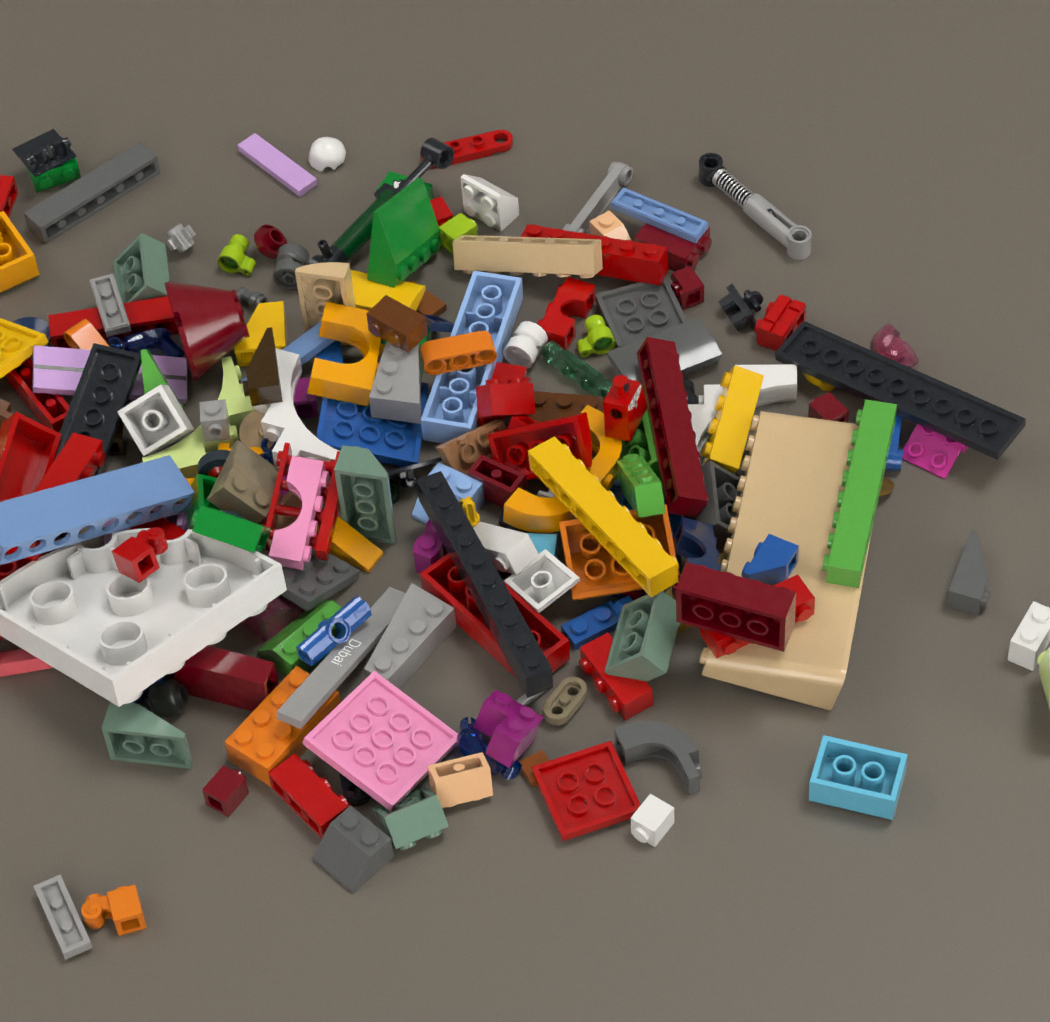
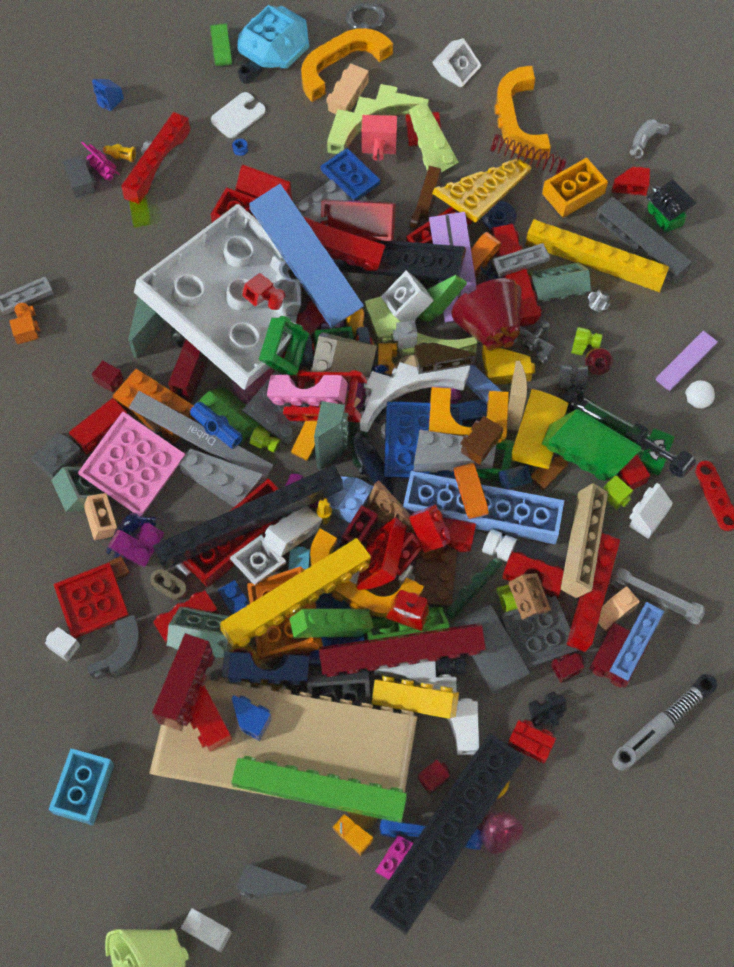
camera: 85 degrees right, 15 degrees up
none -> lime piece [250,425,281,453]
none -> light orange leg [332,814,373,856]
none -> medium nougat bracket [509,573,551,619]
none -> yellow brick [525,219,669,292]

